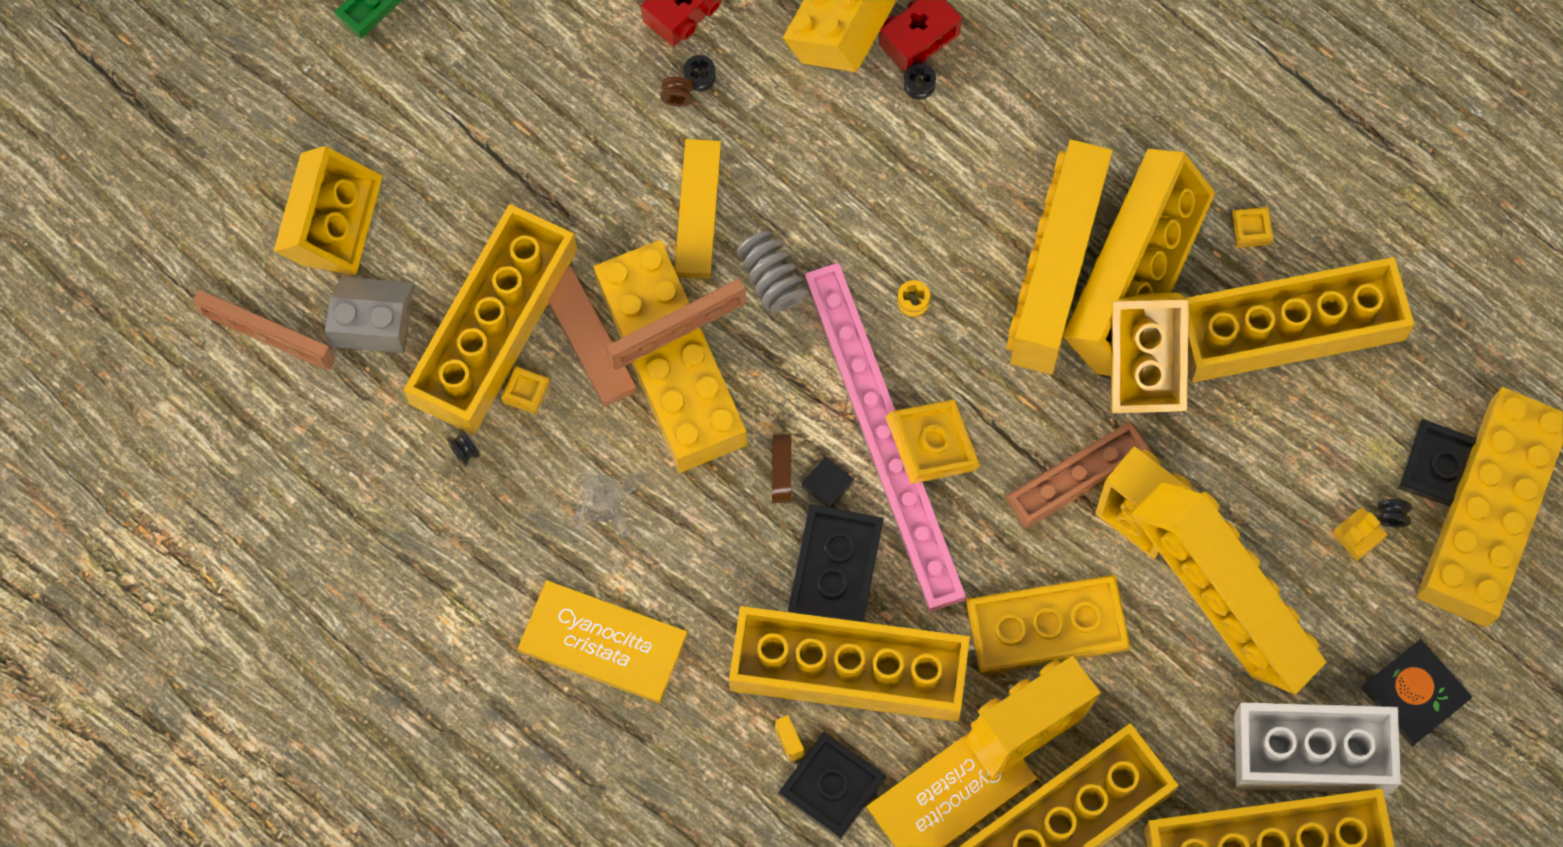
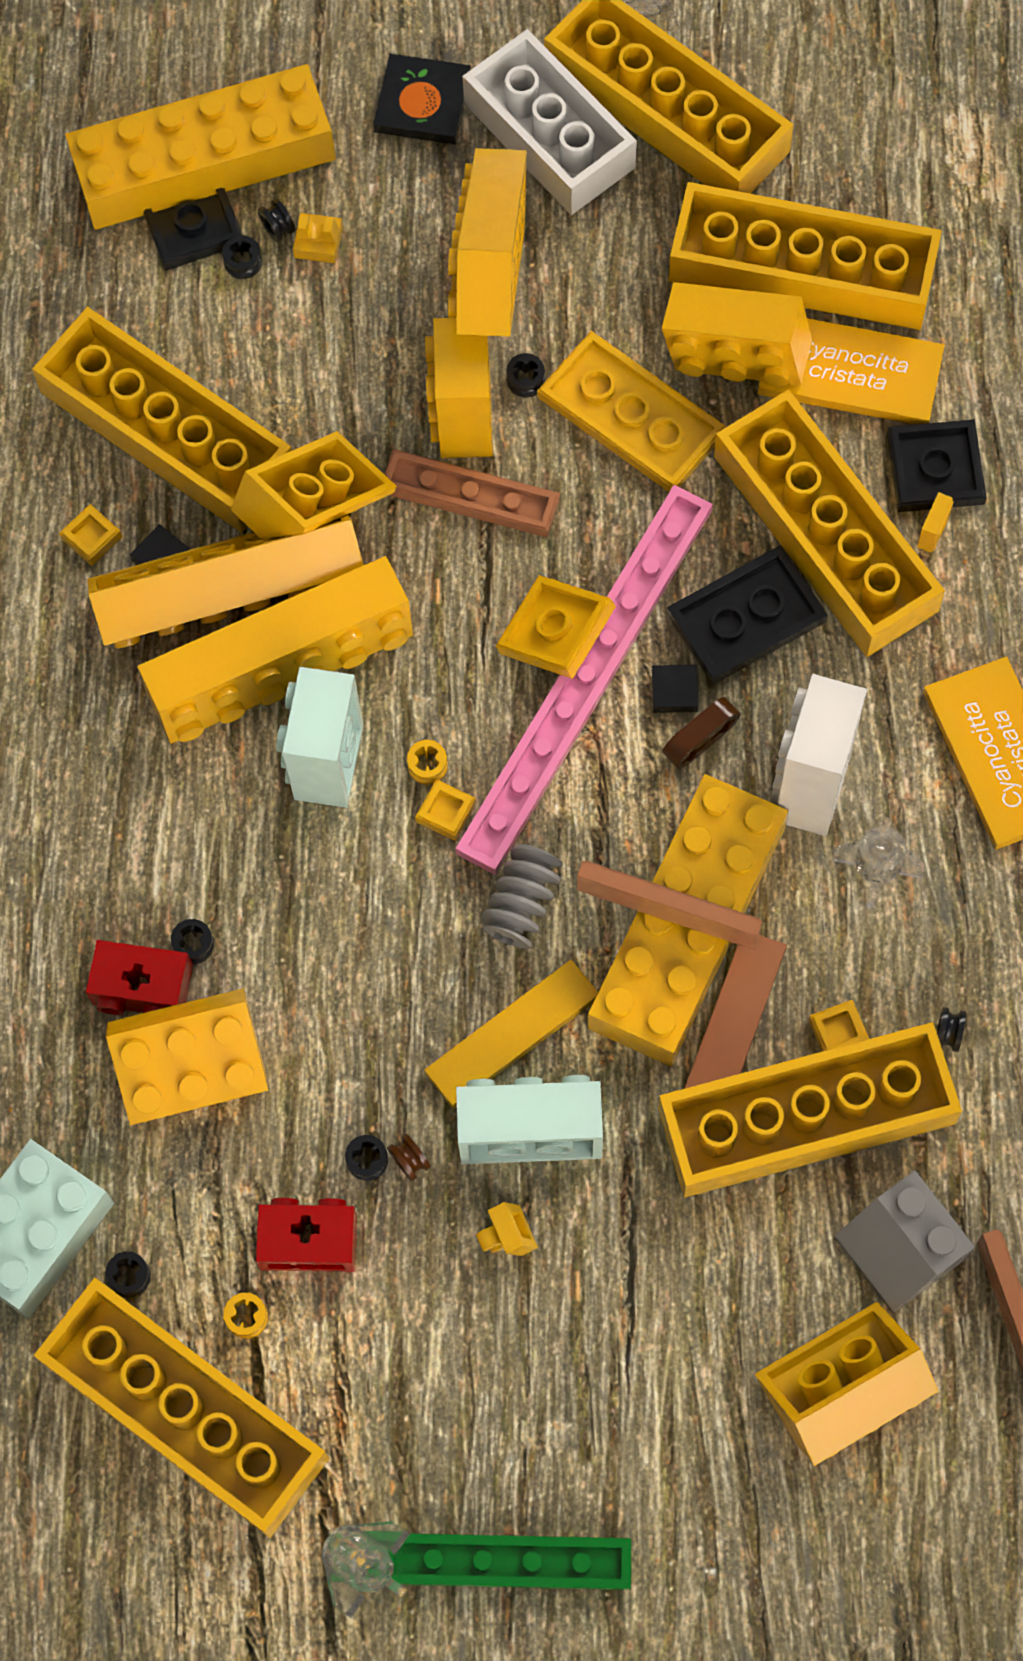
camera: 130 degrees left, 0 degrees up
none -> black tile [130,524,191,565]
none -> black bush [222,235,262,279]
none -> light aqua brick [276,667,364,808]
none -> yellow tile [415,779,477,841]
none -> light aqua brick [456,1075,603,1165]
none -> yellow tile [476,1202,538,1256]
none -> black bush [506,353,545,398]
none -> white brick [770,673,867,837]

